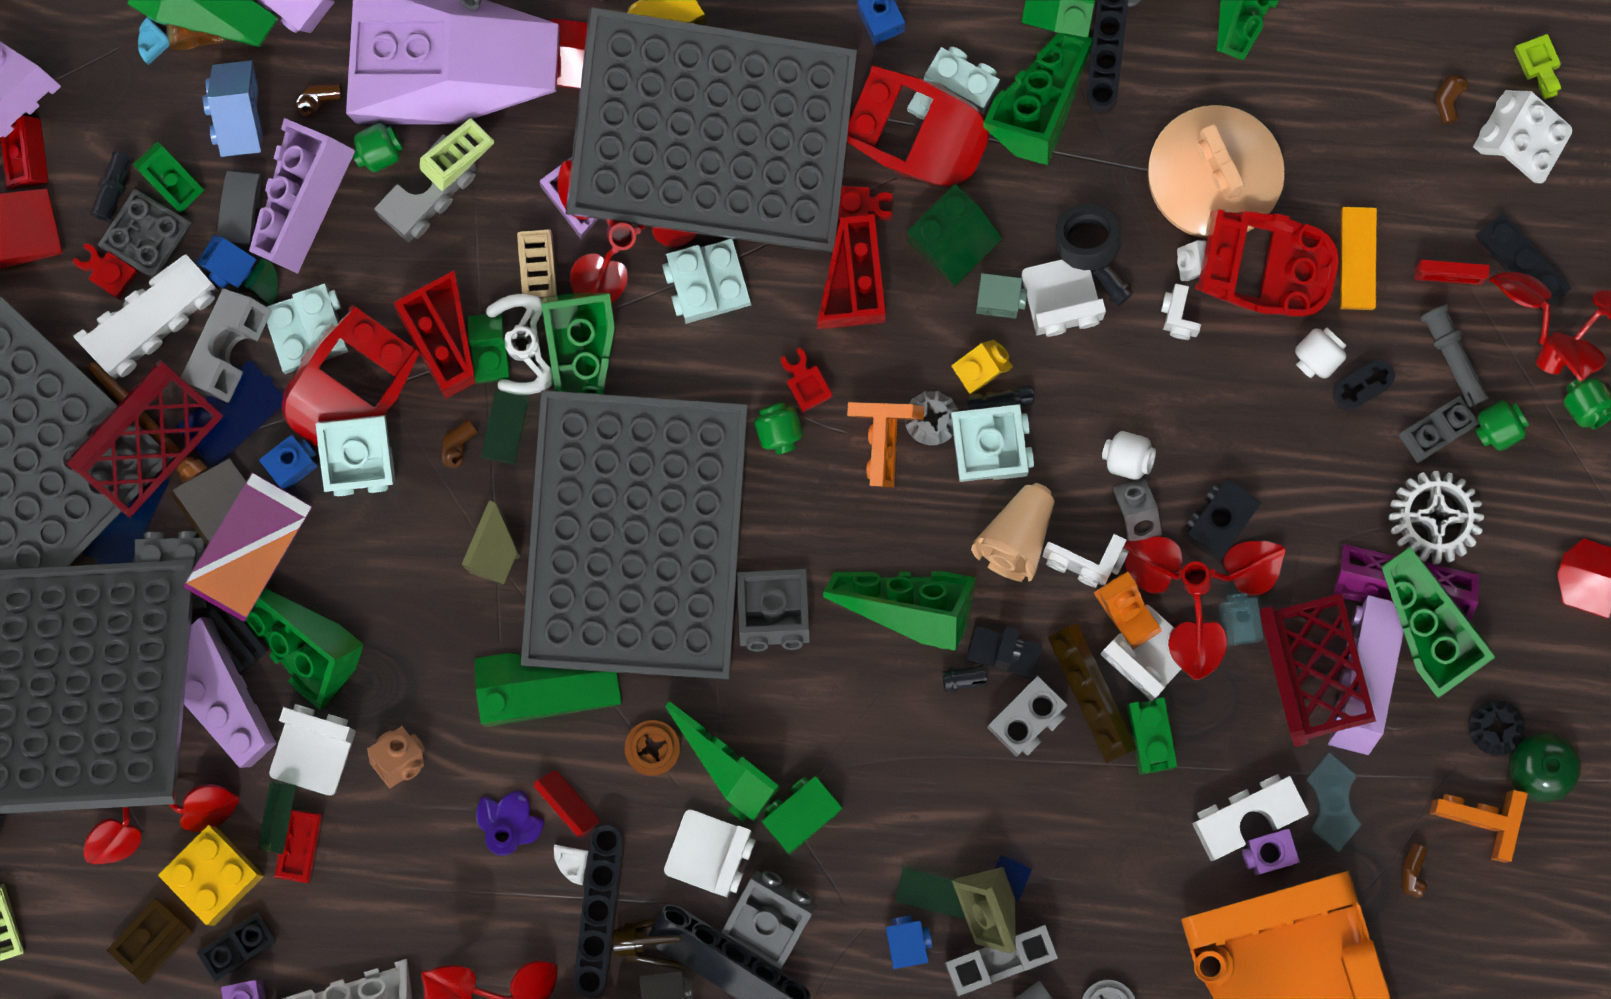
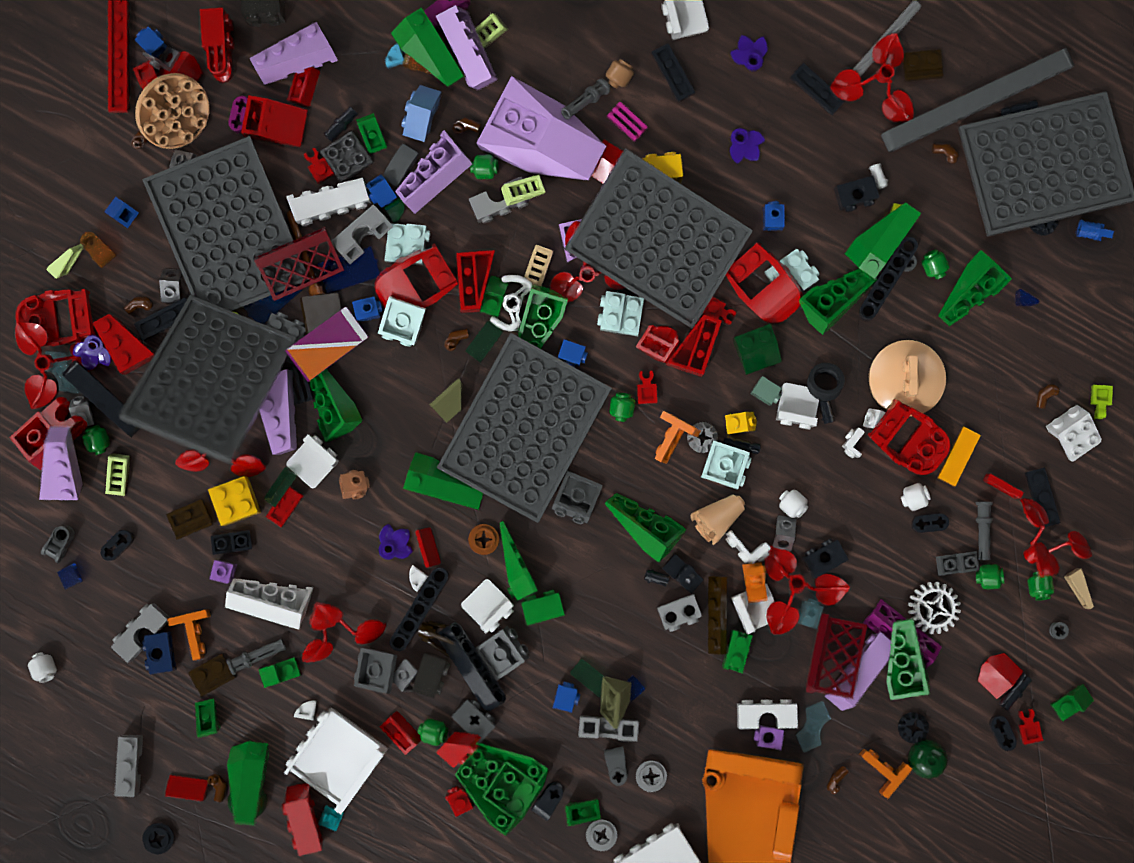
camera: 20 degrees right, 5 degrees up
none -> blue brick [558,340,588,368]
none -> red slope [636,325,680,363]

